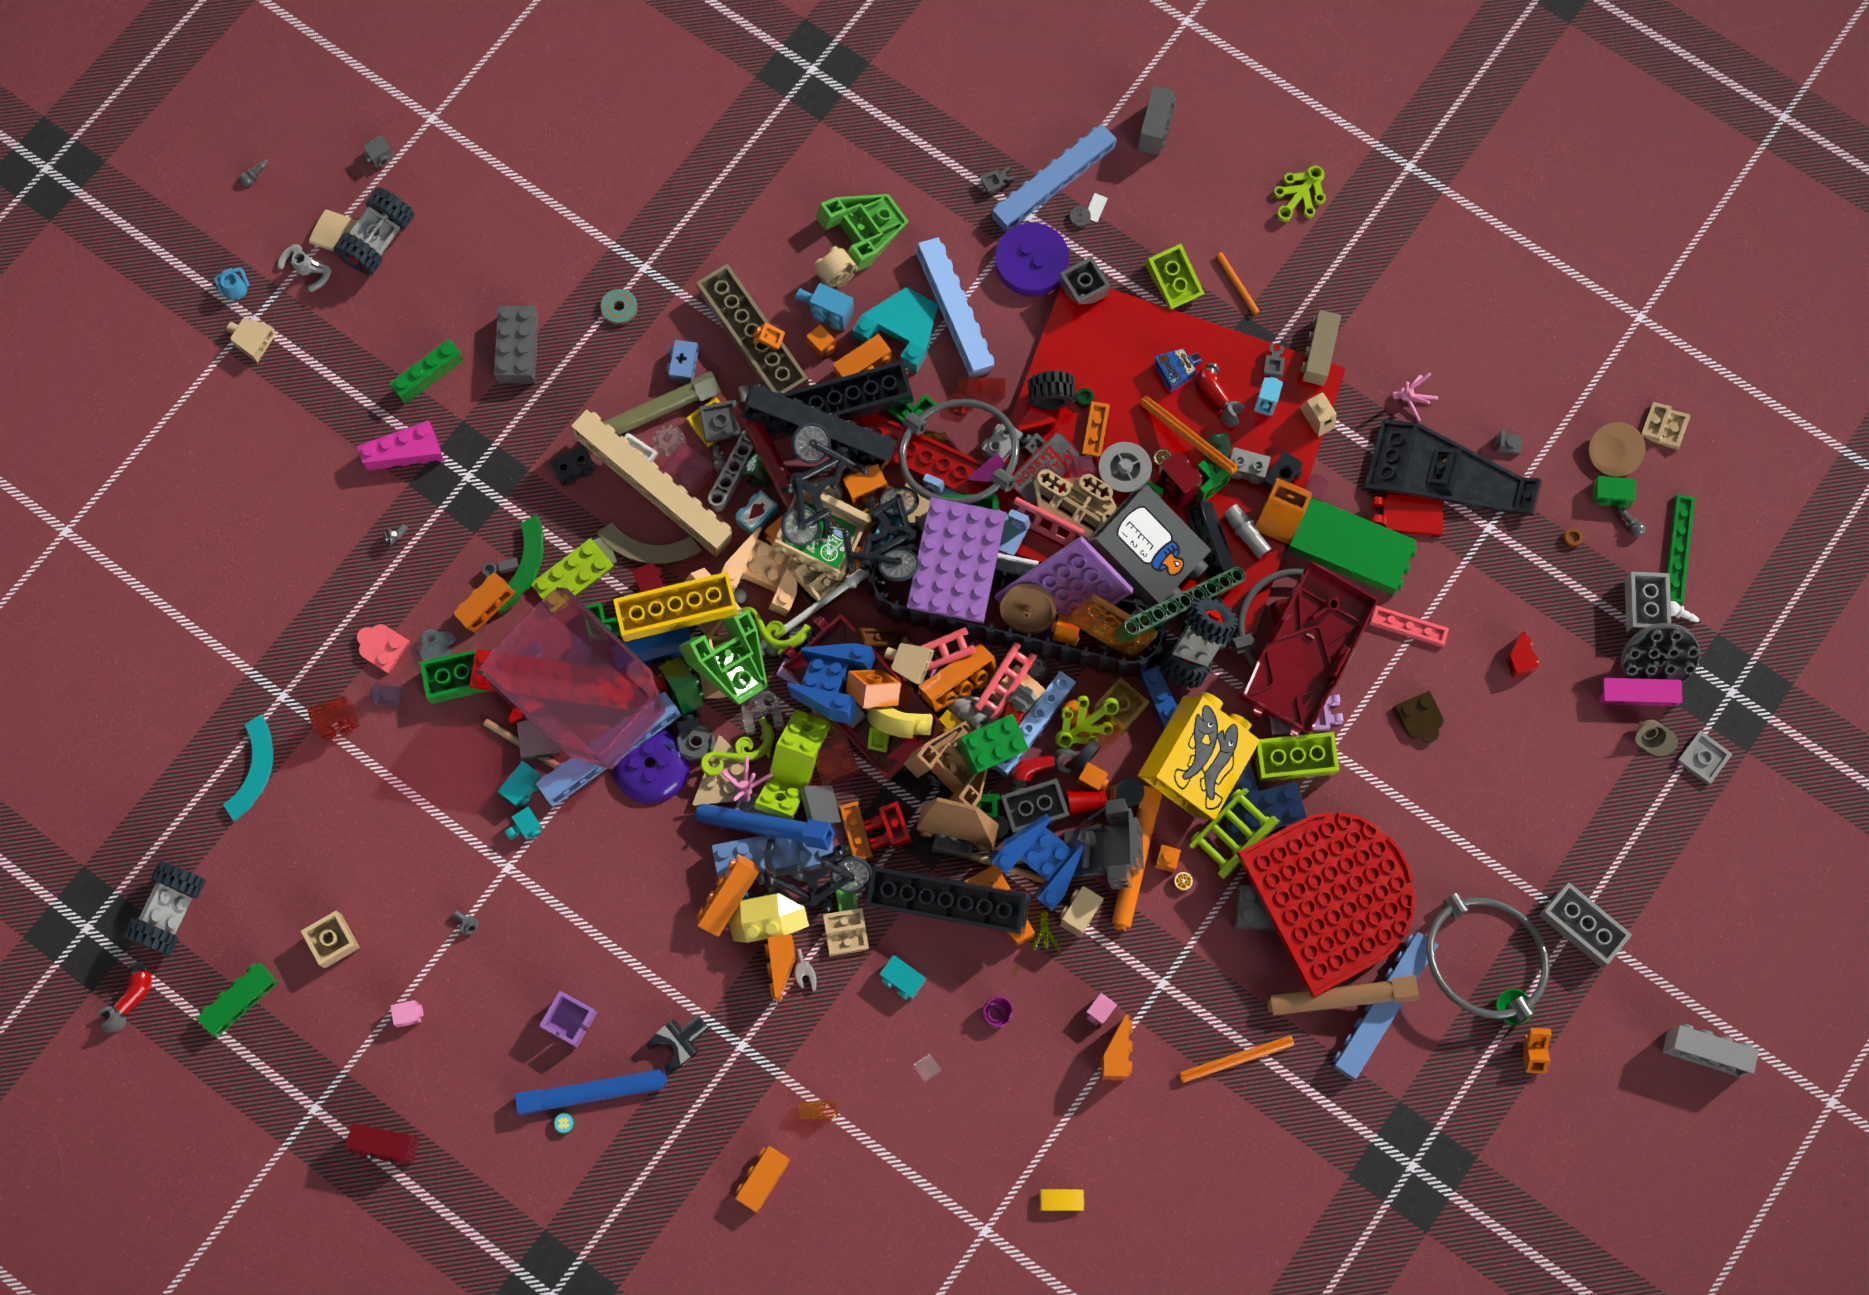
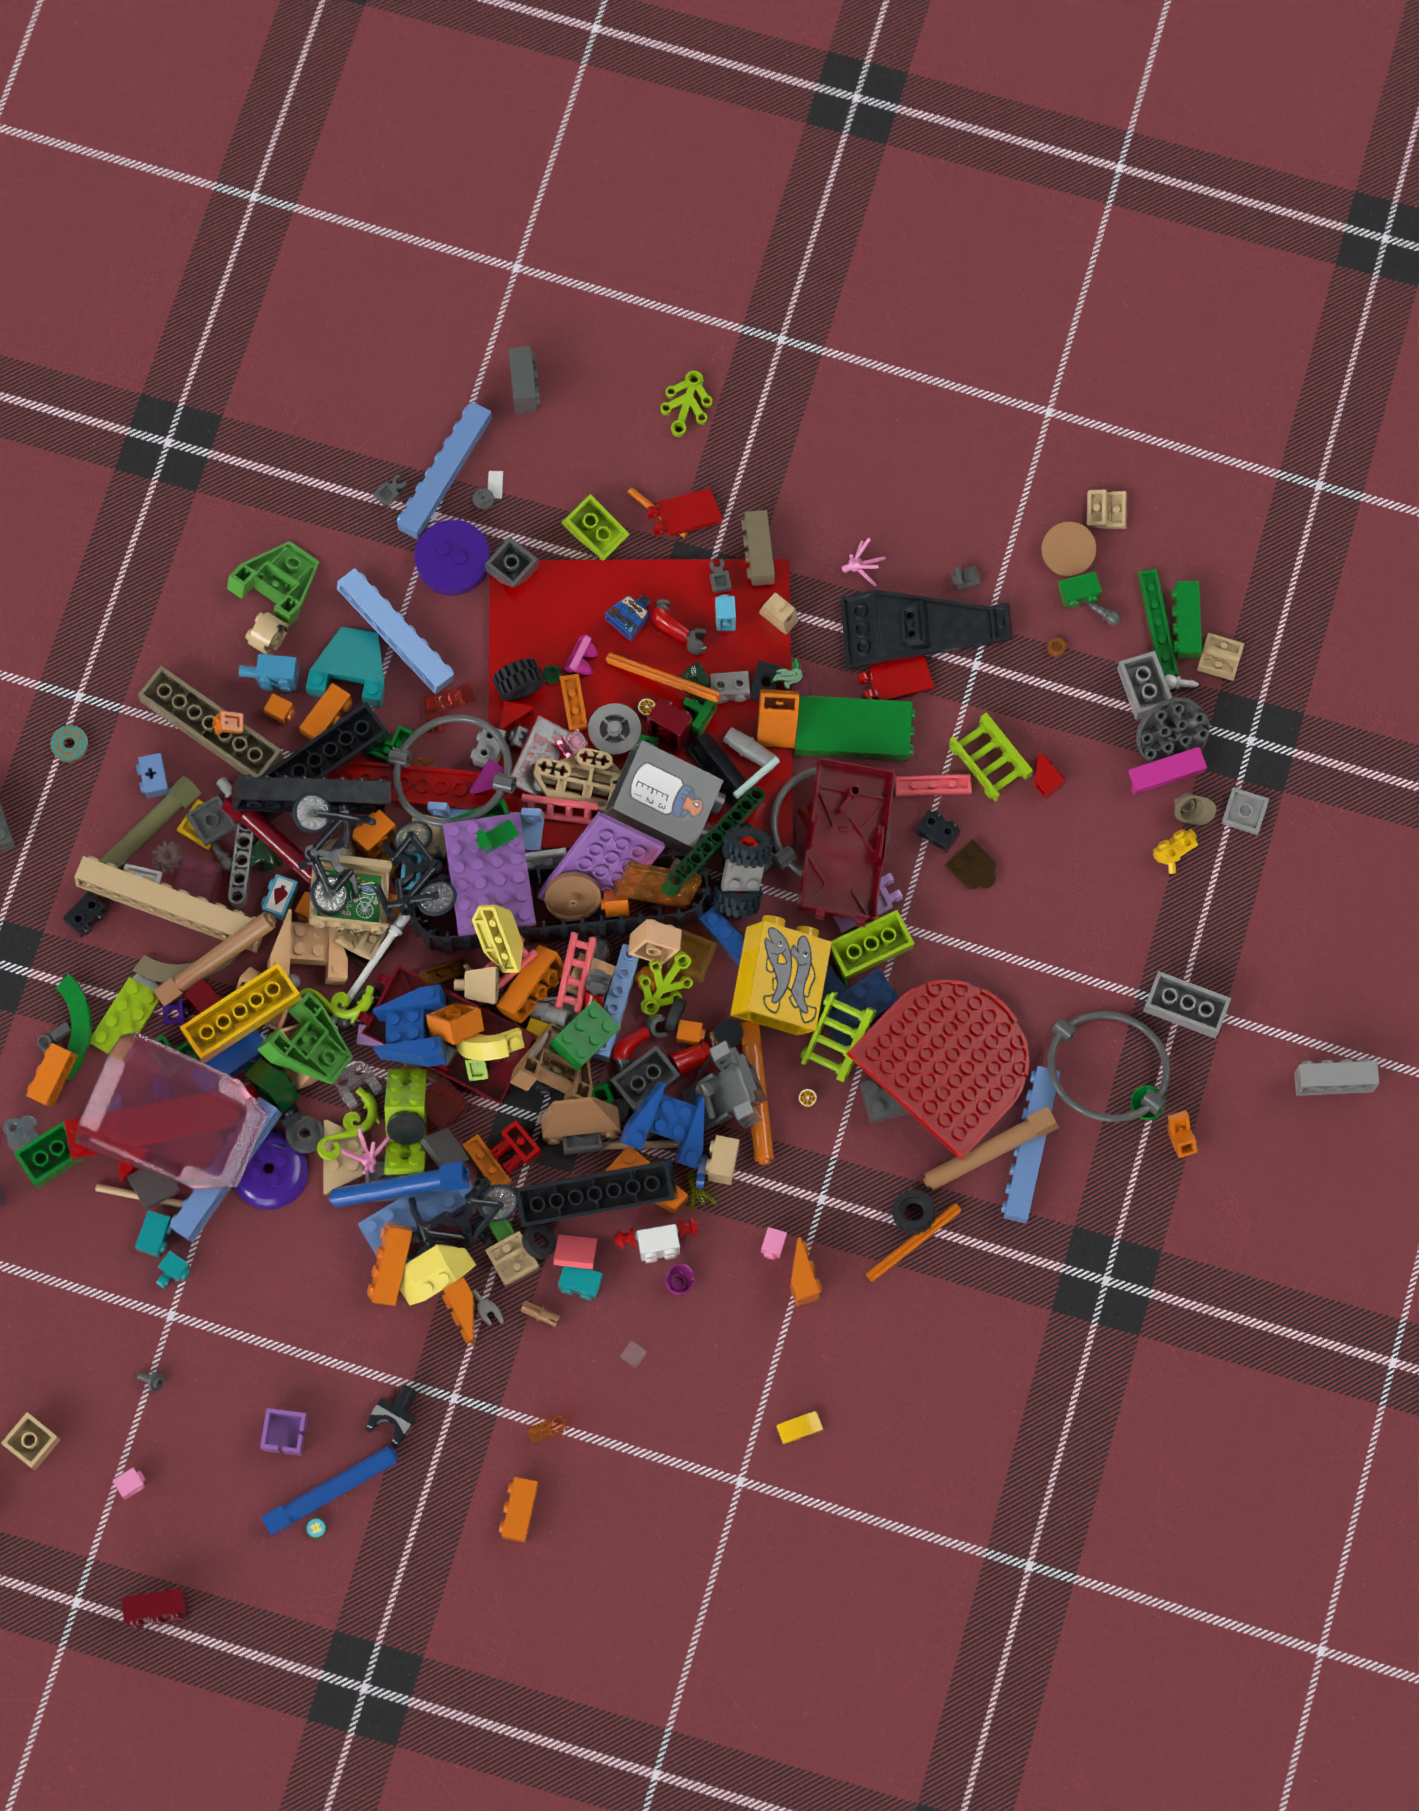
camera: 20 degrees left, 0 degrees up
orange brick [1155,845,1181,873] -> none
none -> medium nougat brick [153,912,276,1006]
none -> dark purple bracket [163,998,189,1025]
none -> black tile [387,1111,426,1145]
none -> light yellow wedge [472,905,523,973]
none -> green bracket [475,820,519,855]
none -> medium nougat axle [521,1301,560,1327]
none -> black tyre [522,1224,557,1259]
none -> coral tile [553,1234,597,1269]
none -> dark pink tile [563,634,598,675]
none -> white brick [614,1217,699,1263]
none -> light nougat brick [628,919,682,965]
none -> red tile [646,488,723,537]
none -> blue tile [696,1154,708,1189]
none -> light aqua bar [733,756,780,799]
none -> green piece [771,658,803,690]
none -> black tyre [891,1189,936,1235]
none -> black brick [915,810,960,853]
none -> lime fence [949,712,1033,802]
none -> yellow brick [1153,829,1198,874]
none -> green brick [1171,581,1202,658]
none -> tan slope [1197,633,1244,681]

